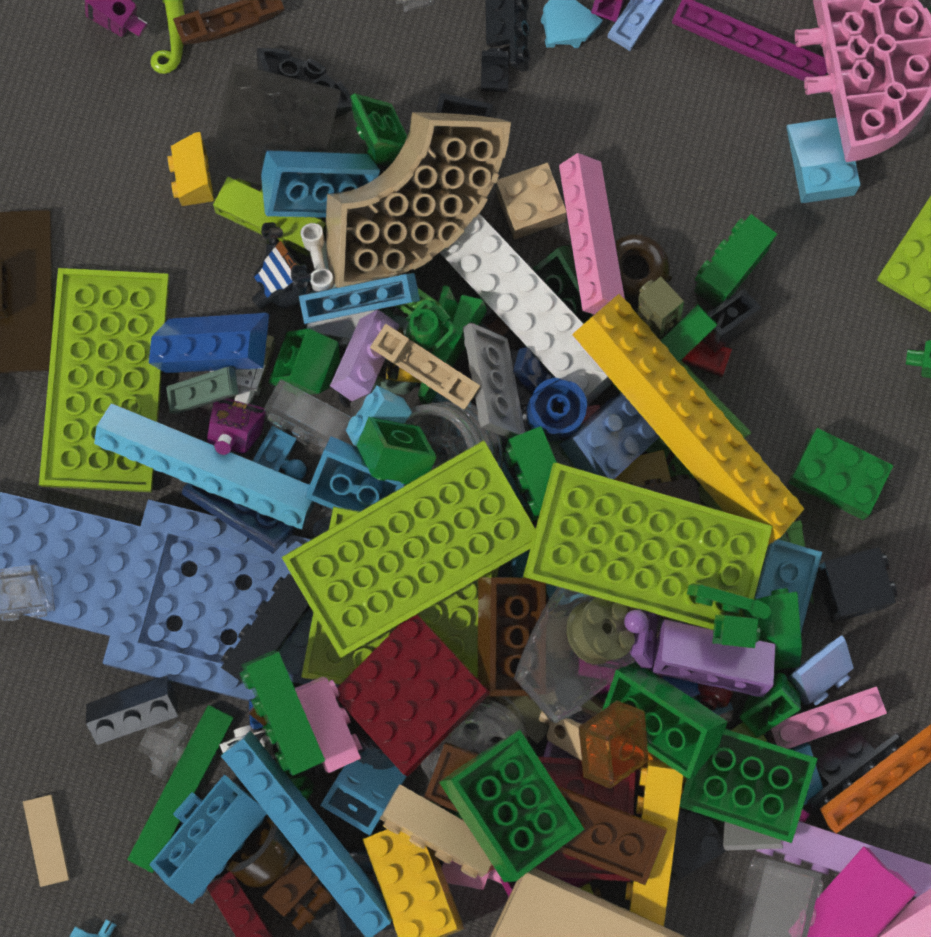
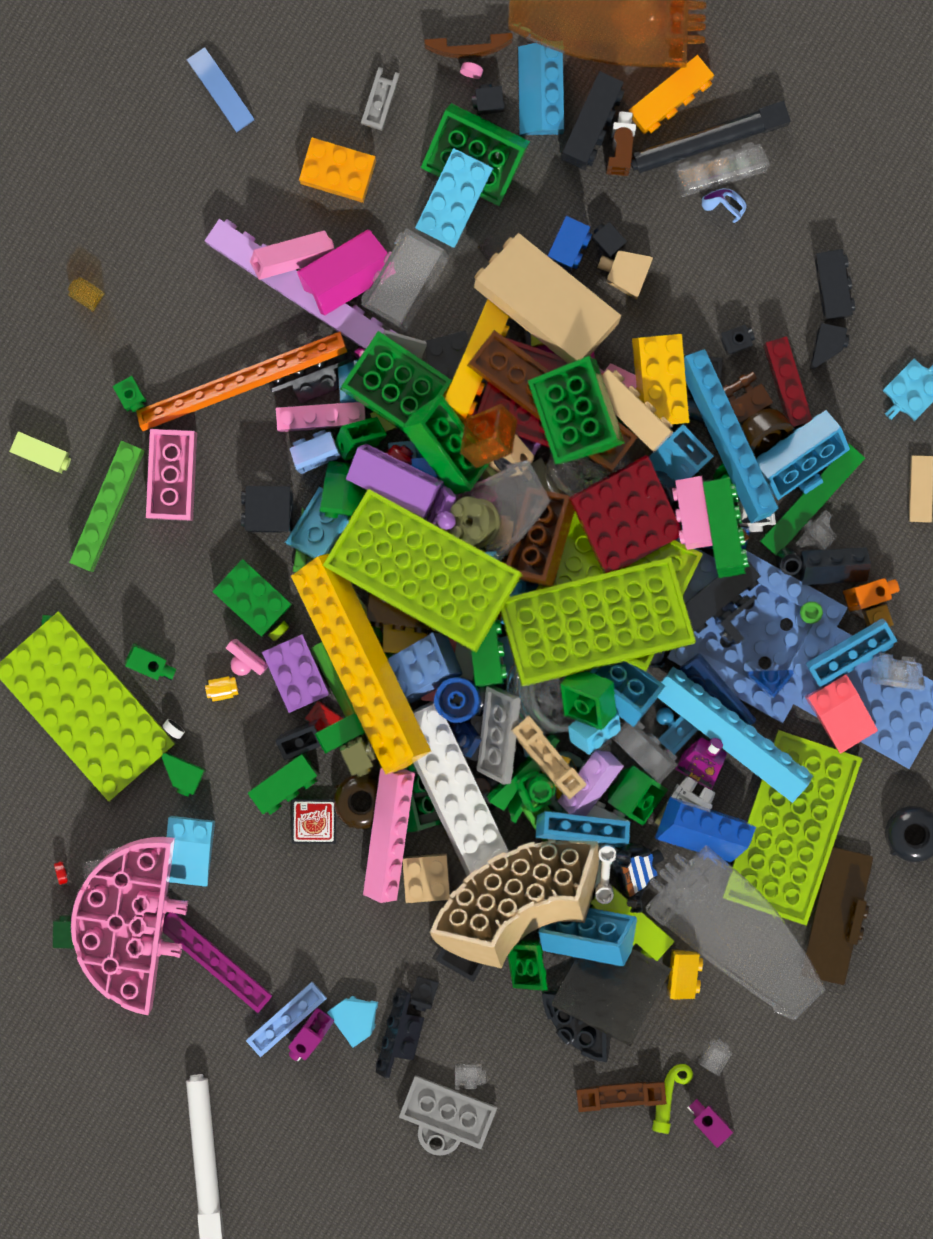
camera: 165 degrees left, 10 degrees up
sand green tile [166,366,239,414] -> none
green hinge [687,584,772,620] -> none
green brick [712,614,760,648] -> none
none -> green slope [162,752,206,796]
none -> white tile [163,719,185,739]
none -> yellow brick [205,676,239,702]
none -> bright pink tile [226,639,268,676]
none -> medium lavender brick [262,634,331,713]
none -> lime tile [268,621,289,641]
none -> tile [292,799,336,844]
none -> clear windscreen [646,845,825,1020]
none -> clear brick [698,1039,732,1076]
none -> black bracket [716,595,757,645]
none -> blue slope [747,670,794,698]
none -> black brick [776,548,802,575]
none -> bright green tile [800,602,823,624]
none -> dark azure brick [805,618,897,687]
none -> coral slope [805,674,878,754]
none -> orange torso [843,578,899,612]
none -> pearl gold brick [862,604,894,627]

